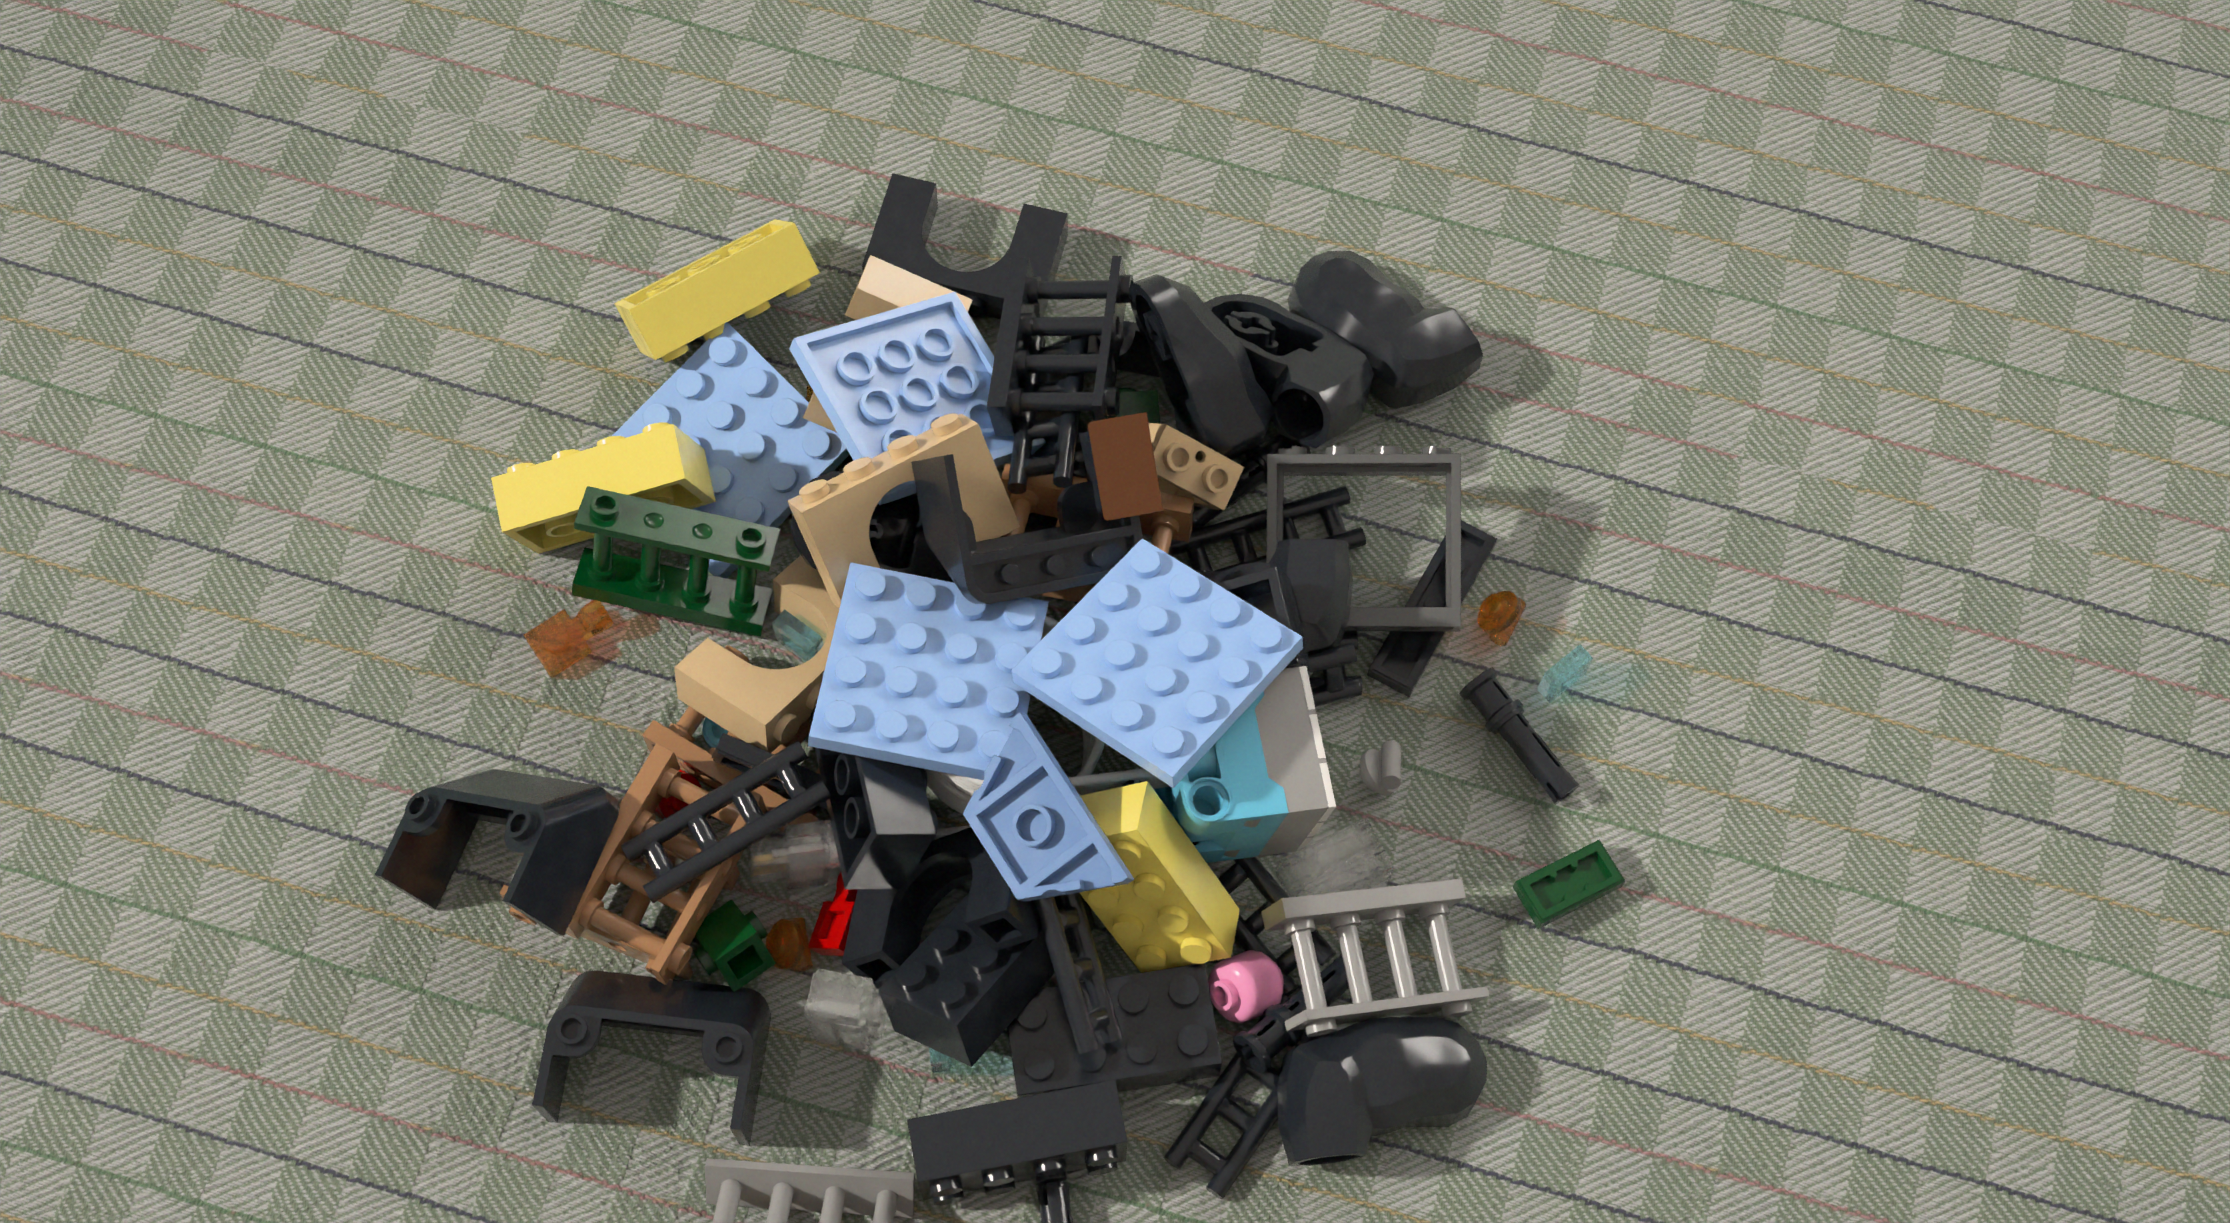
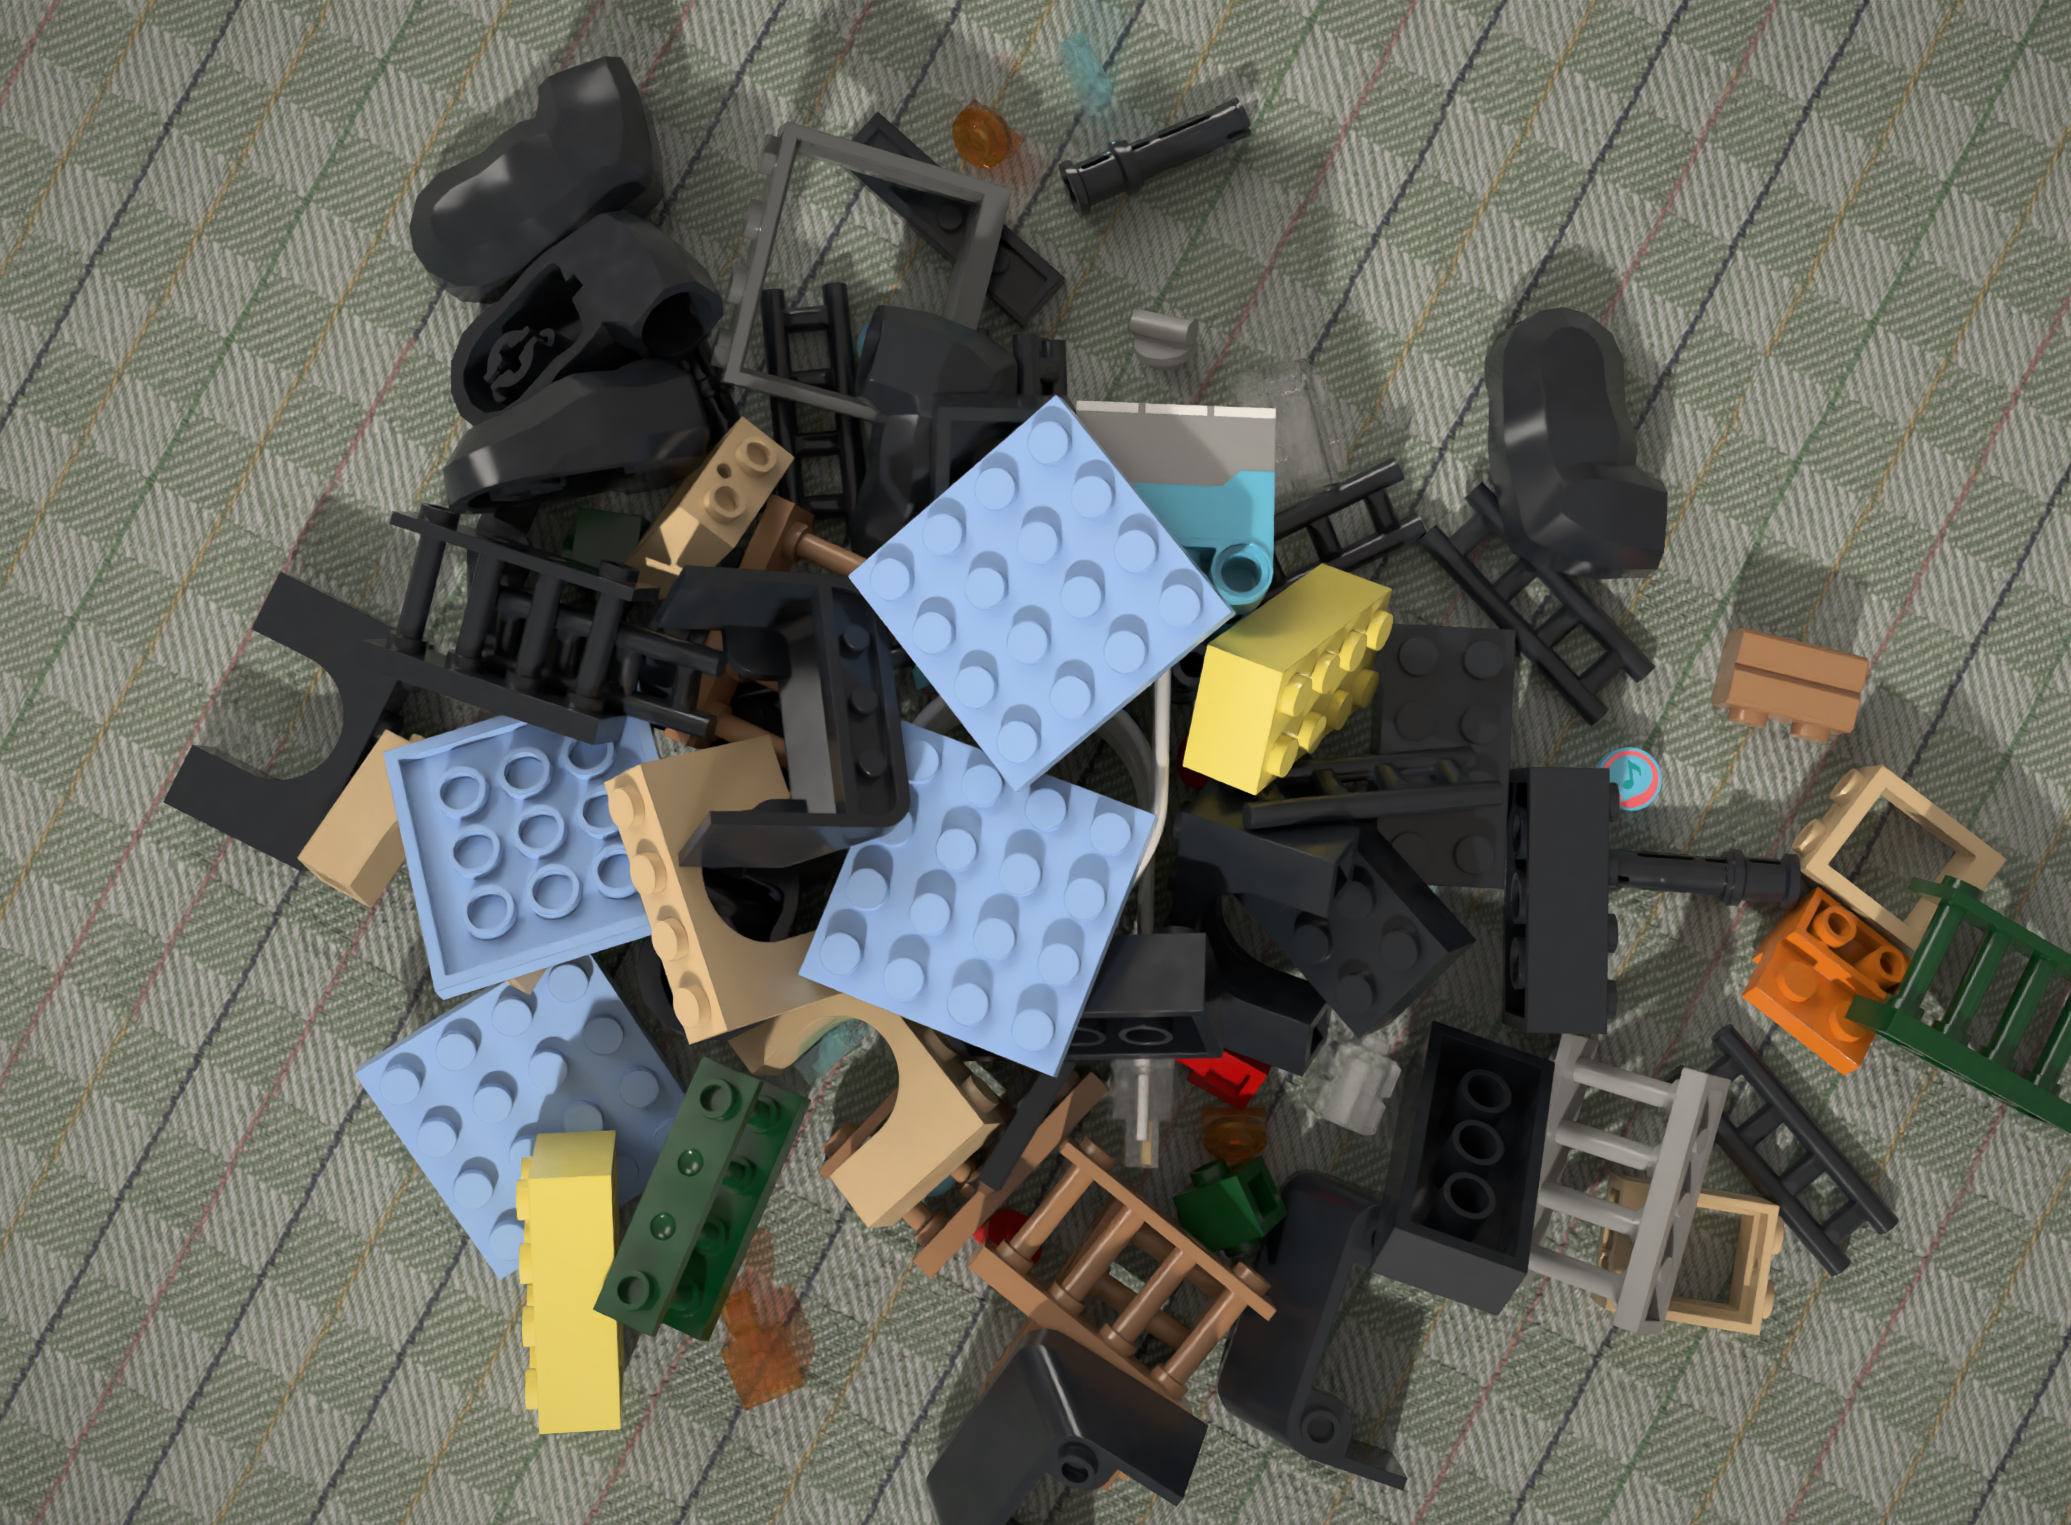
camera: 75 degrees left, 20 degrees up
light yellow brick [614,219,820,362] -> none
black bar [620,741,832,903] -> none
medium blue wing [963,712,1134,902] -> none
reddish brown panel [1088,412,1163,520] -> none
bright pink head [1208,950,1284,1023] -> none
black pin [1233,953,1349,1073] -> none
light grey fence [1261,878,1489,1037] -> none
dark green plate [1513,839,1625,929] -> none
none -> black brick [1369,1020,1555,1316]
none -> medium azure tile [1596,747,1662,811]

